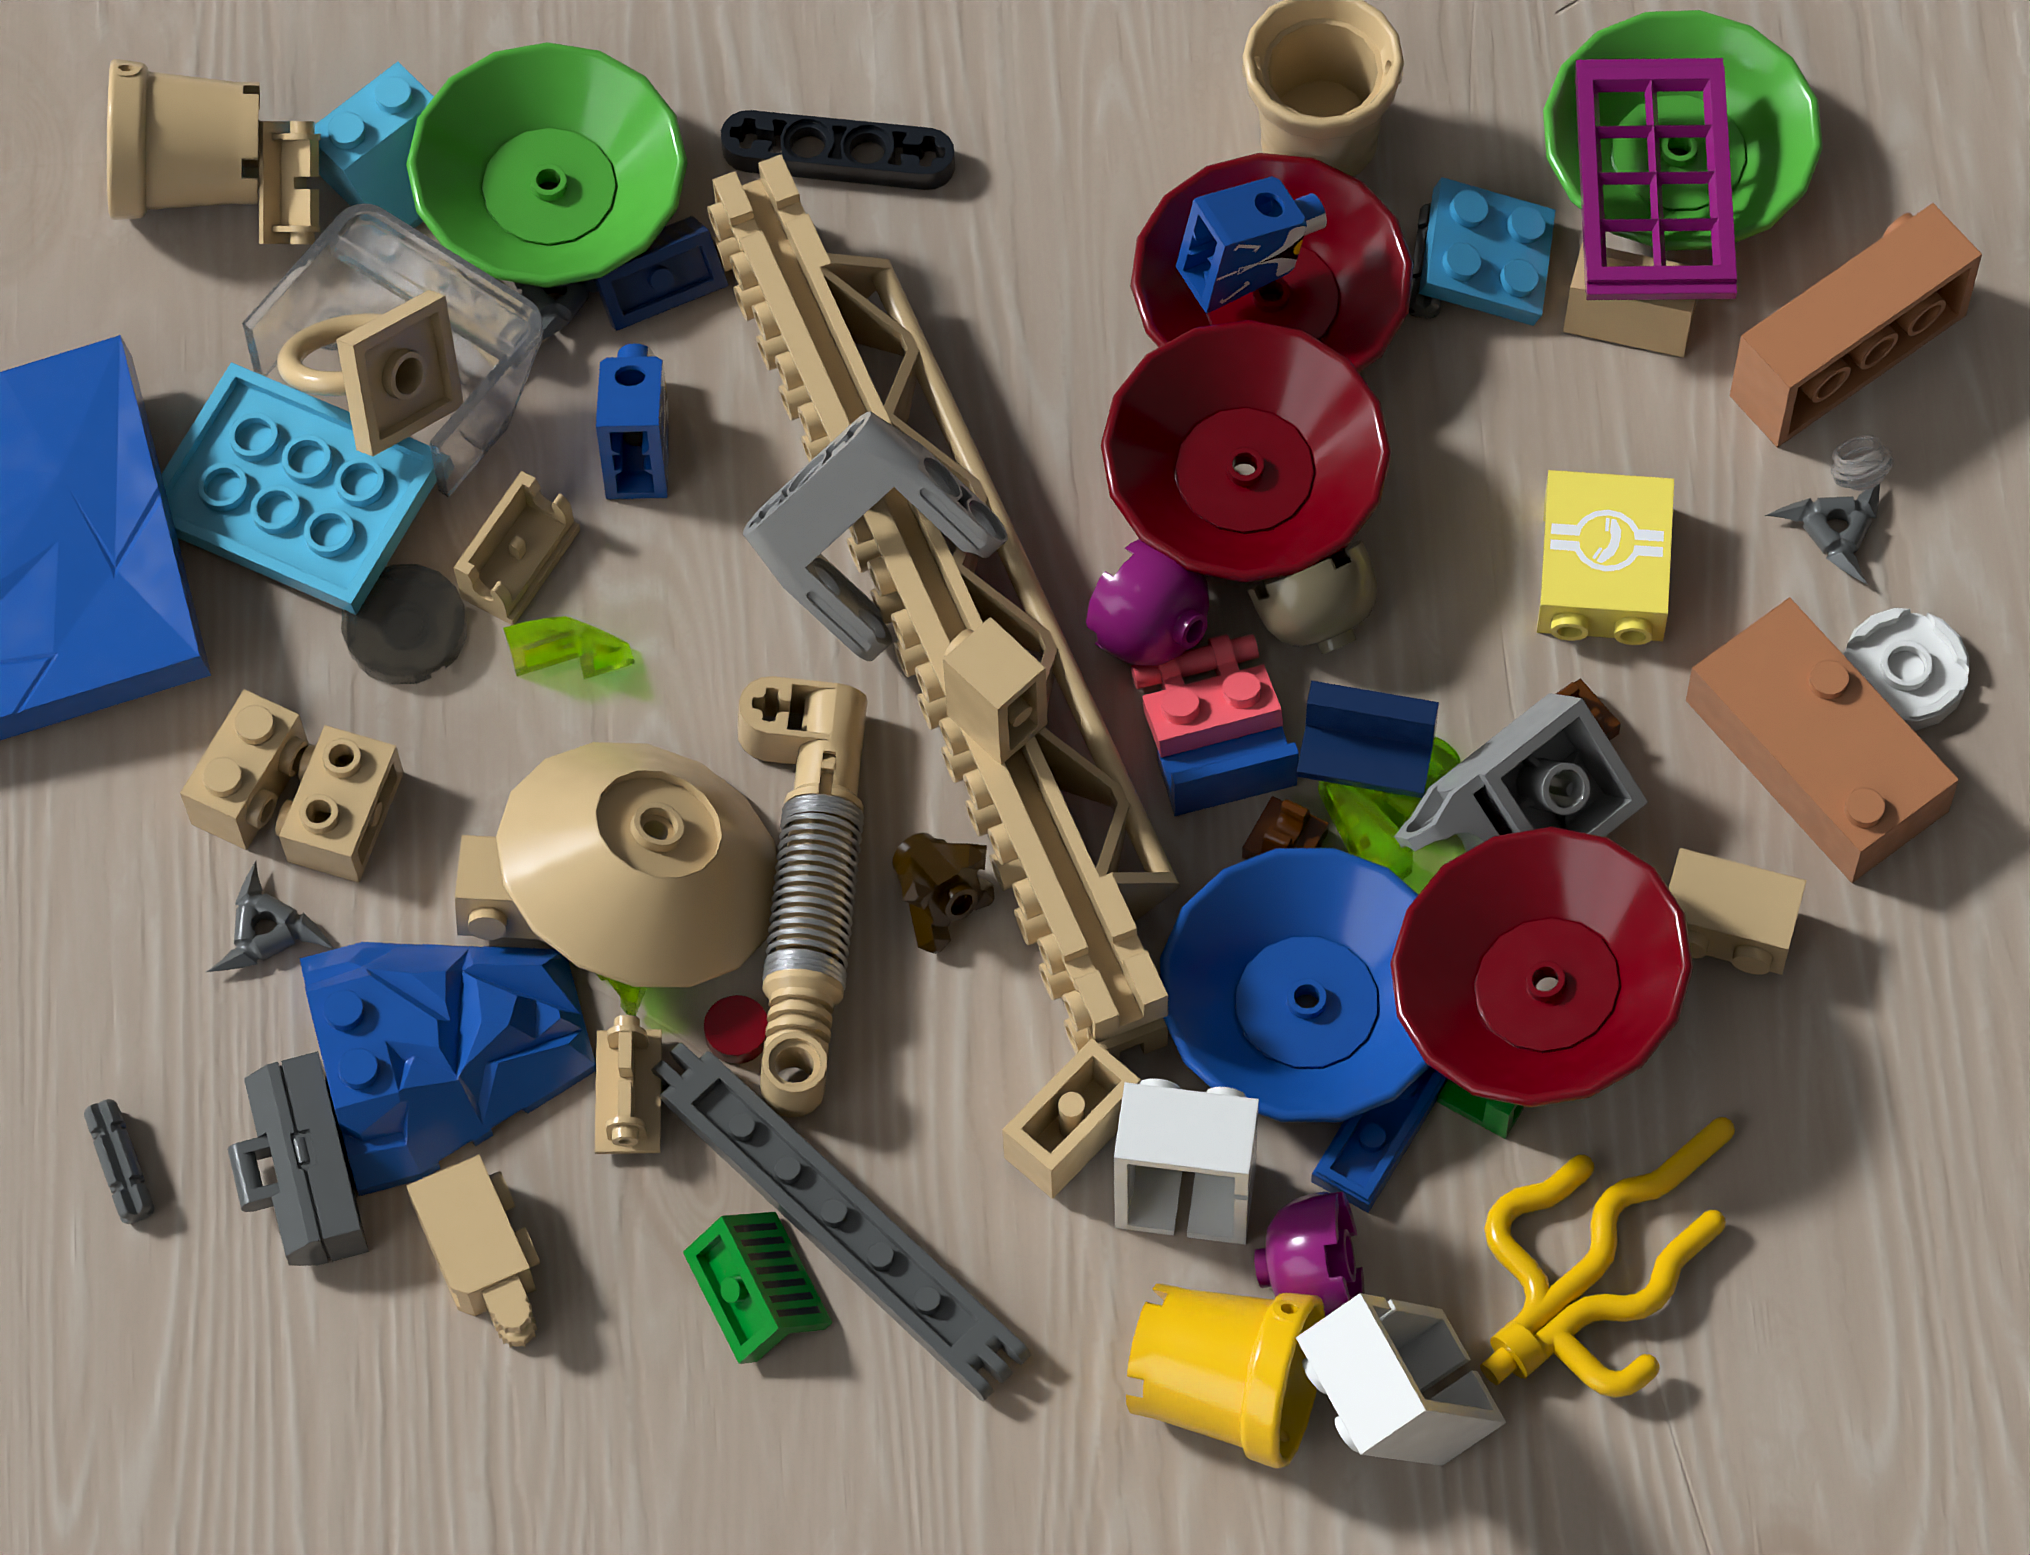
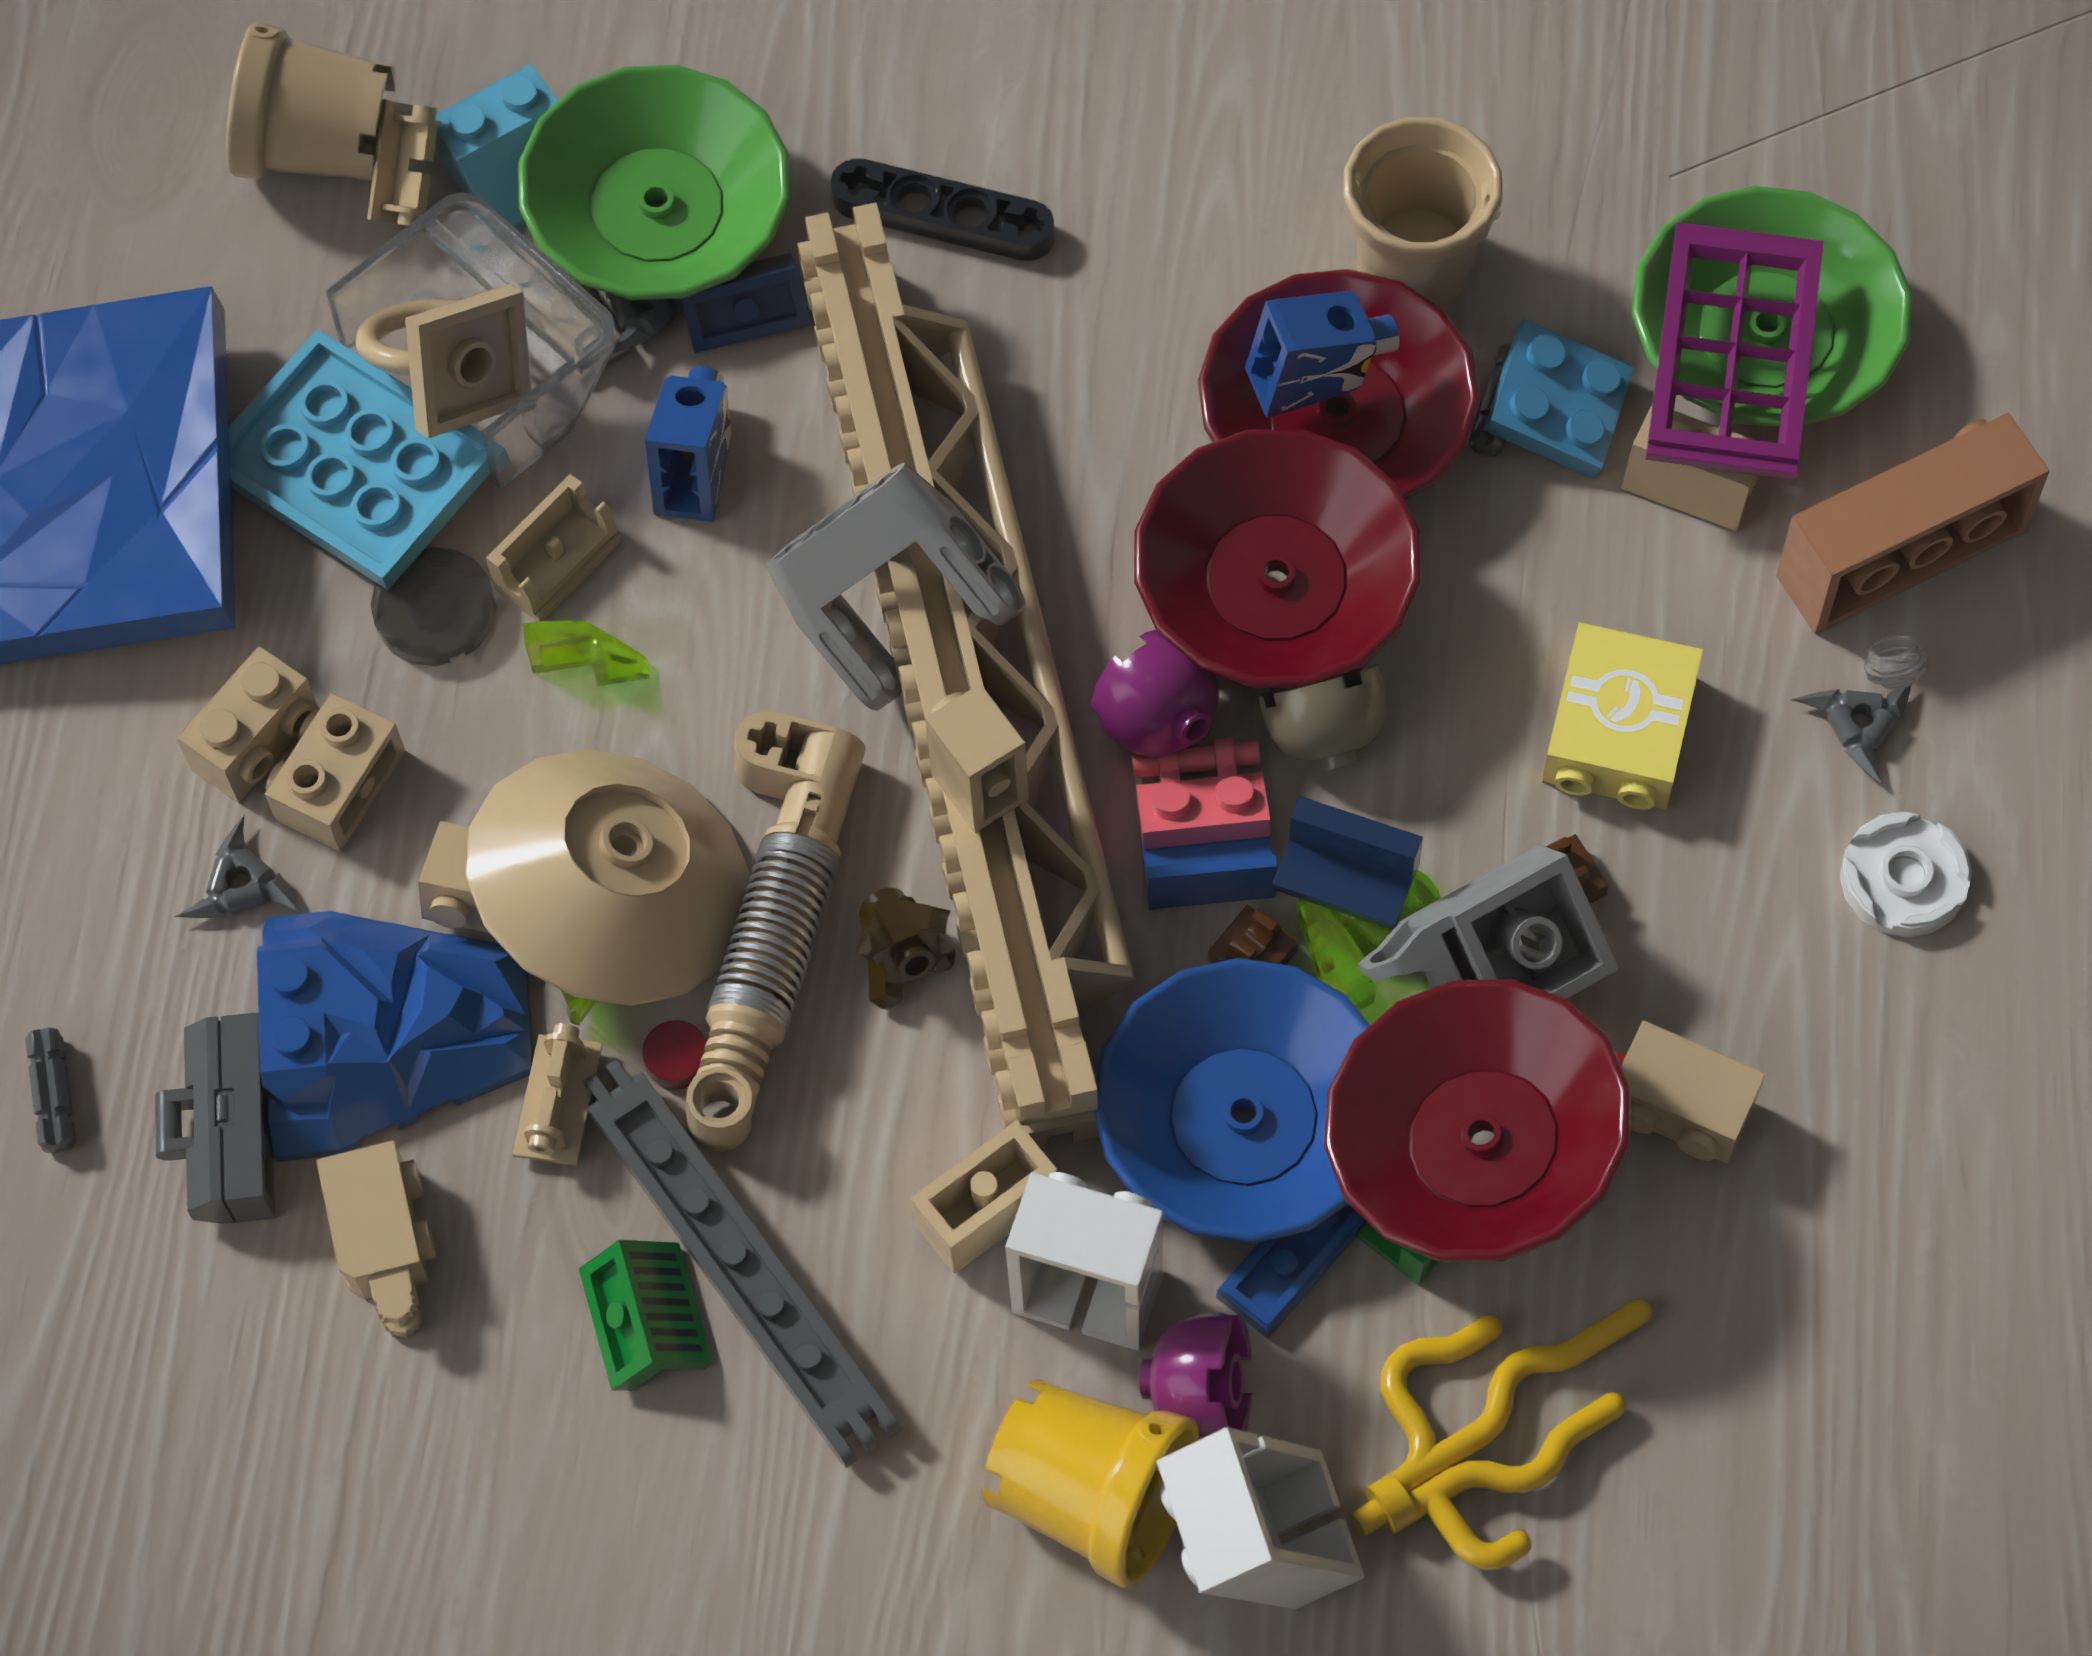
camera: 10 degrees right, 0 degrees up
nougat brick [1686,597,1959,883] -> none

